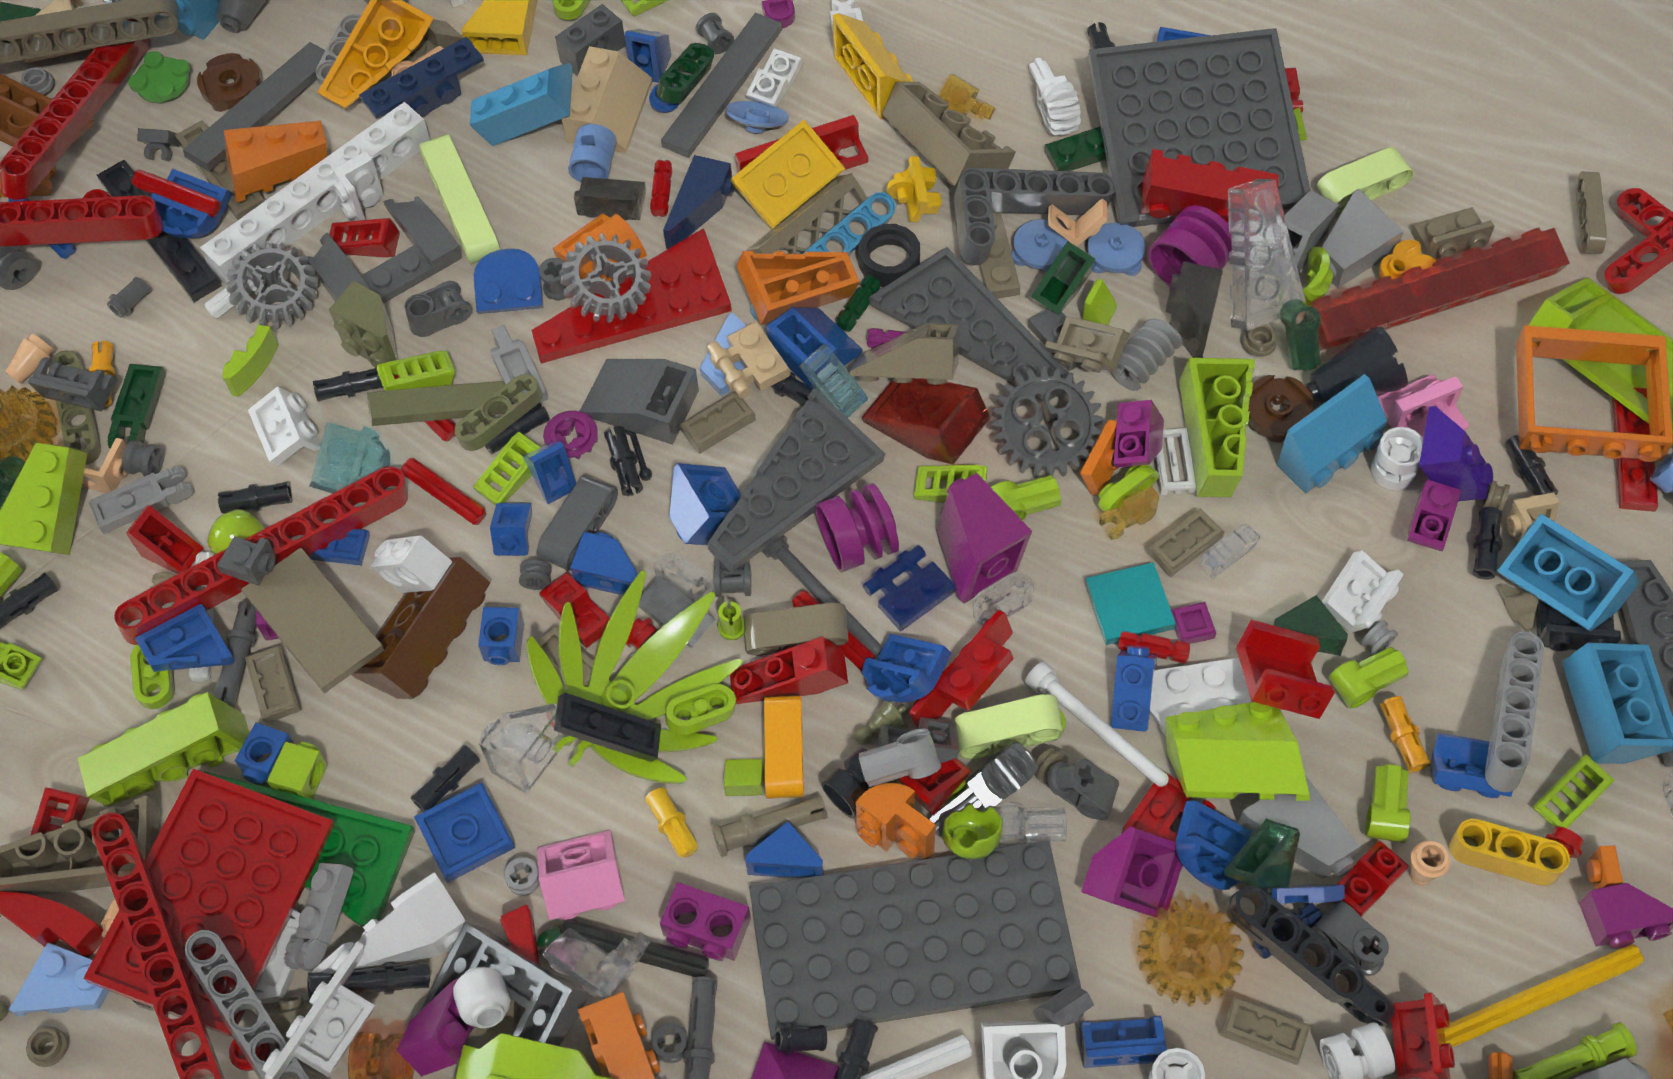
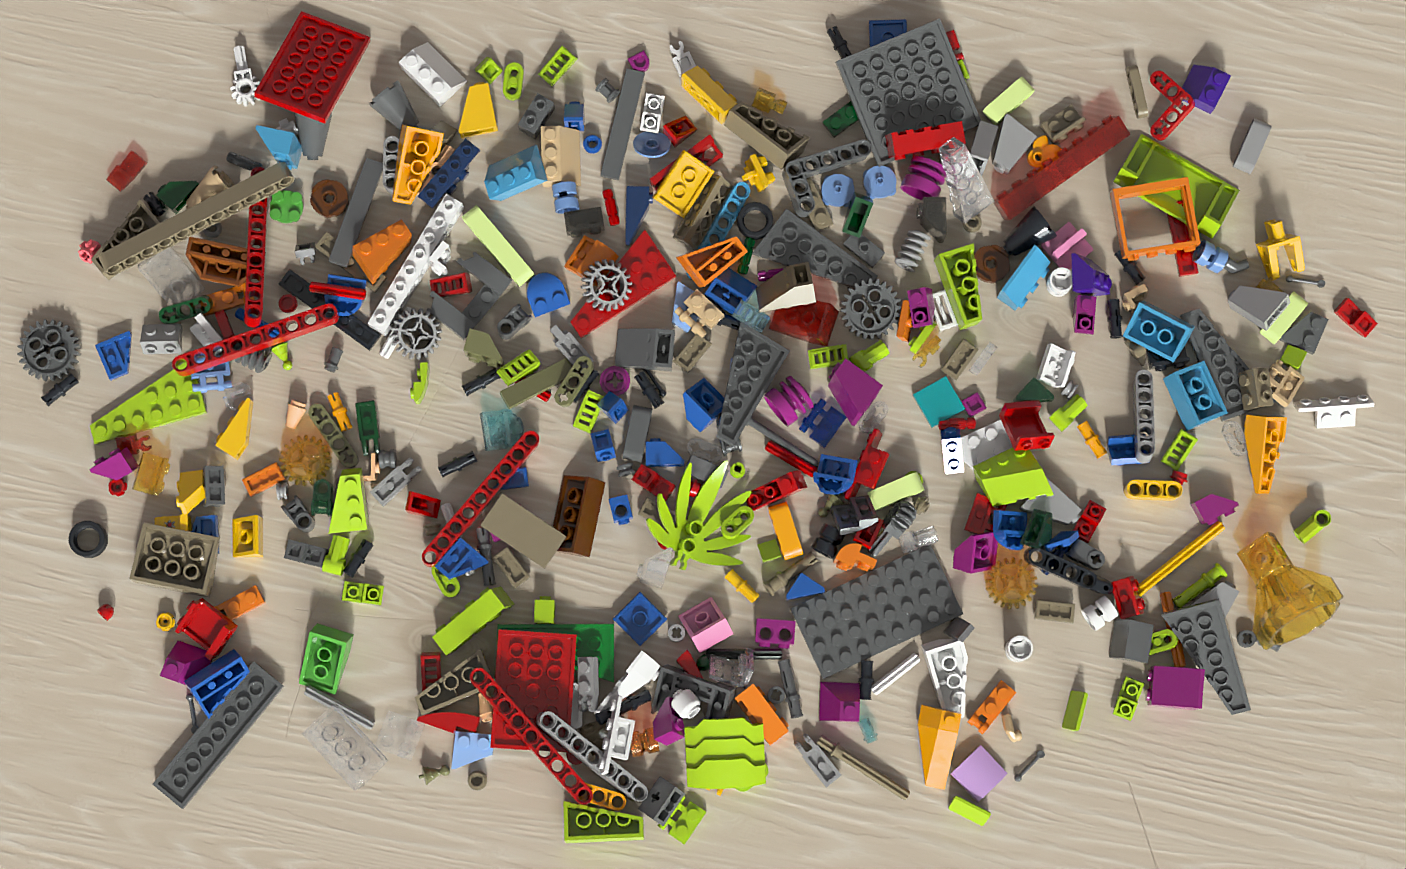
camera: 20 degrees left, 20 degrees up
dark grey hinge [28,357,117,412] -> none
lime hair [207,509,264,554] -> none
dark grey bracket [217,536,276,586] -> none
blue brick [235,722,294,786] -> none
white bracket [248,386,321,466] -> none
white brick [369,535,453,593] -> none
red axle [401,458,487,525] -> none
black pin [410,745,480,812] -> none
dark grey bush [539,258,567,301] -> none
black tile [554,692,661,762] -> none
dark green beam [657,43,714,104] -> none
dark tan beam [744,603,848,656] -> none
black pin [774,1023,827,1055] -> none
light grey piece [859,728,941,787] -> none
lime hair [942,804,1003,859] -> none
white piece [1025,662,1169,787] -> none
white gear [1029,57,1081,136] -> none
dark tan bracket [1044,316,1129,373] -> none
dark grey piece [1047,759,1119,820] -> none
light nougat bracket [1048,198,1107,247] -> none
blue hinge [1079,1015,1167,1068] -> none
lime slope [1082,278,1117,325] -> none
clear green piece [1280,299,1321,371] -> none
lime hat [1298,246,1333,310] -> none
lime piece [1365,764,1411,843] -> none
light nougat cone [1409,841,1450,885] -> none
dark tan bush [1482,480,1510,511] -> none
orange plate [1586,845,1623,889] -> none
none -> lime piece [270,342,293,370]
none -> red slope [663,115,698,148]

